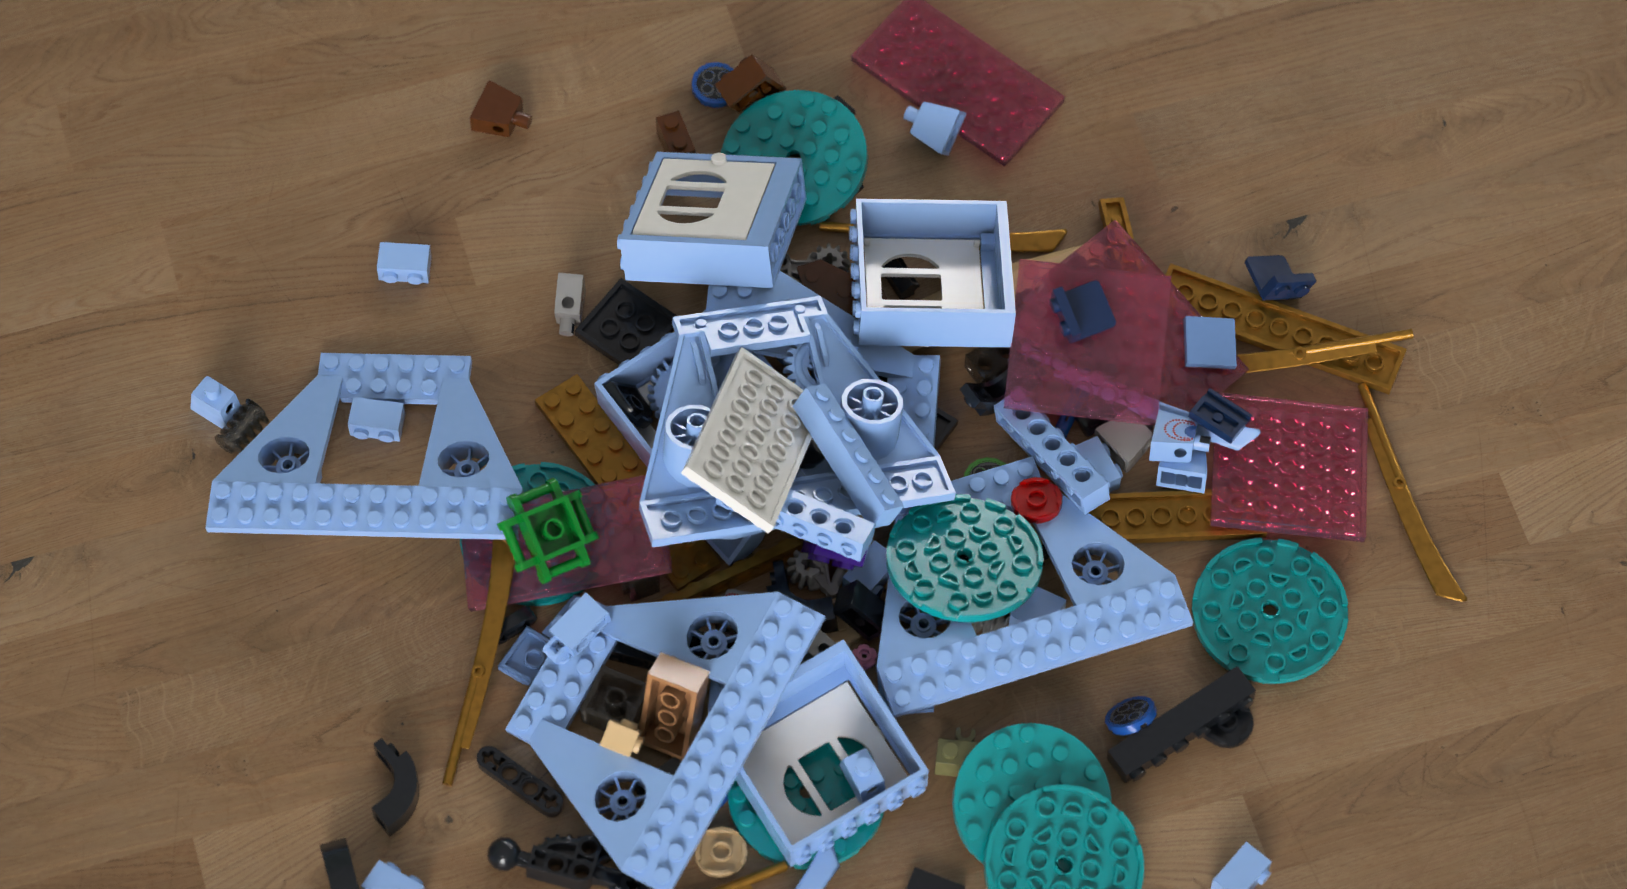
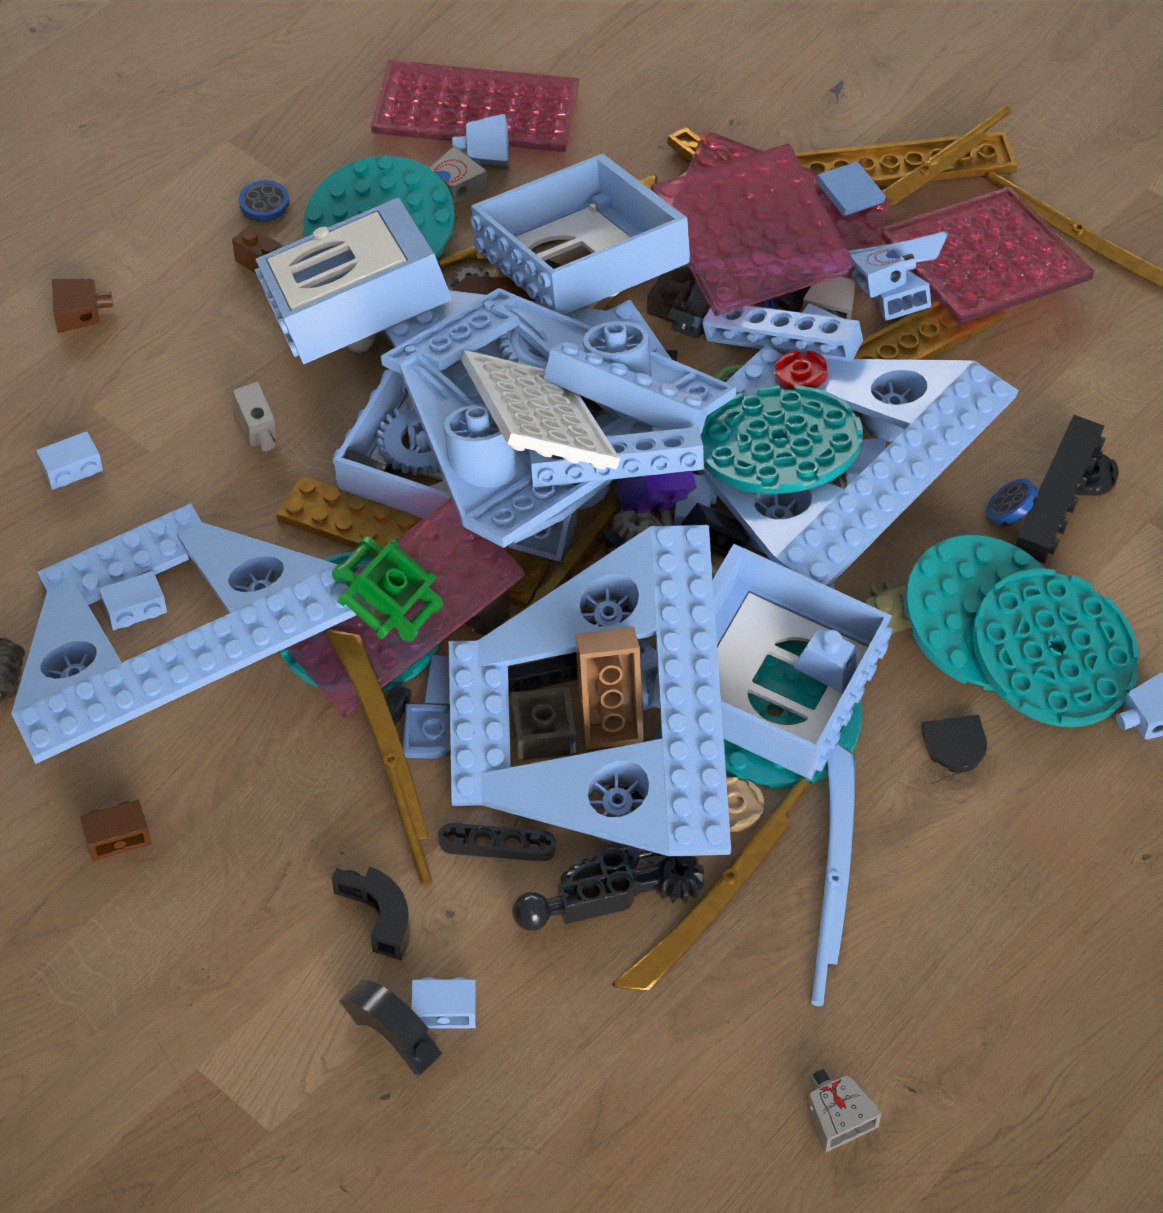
camera: 30 degrees left, 10 degrees down
light blue brick [542,593,611,663] -> none
black plate [574,278,677,365] -> none
tan brick [600,719,645,757] -> none
reddish brown brick [715,54,786,113] -> none
dark blue bracket [1049,280,1116,344] -> none
dark blue plate [1188,388,1252,444] -> none
teal plate [1192,538,1348,684] -> none
dark blue bracket [1244,255,1317,300] -> none
none -> reddish brown brick [80,799,151,861]
none -> light grey torso [430,146,487,204]

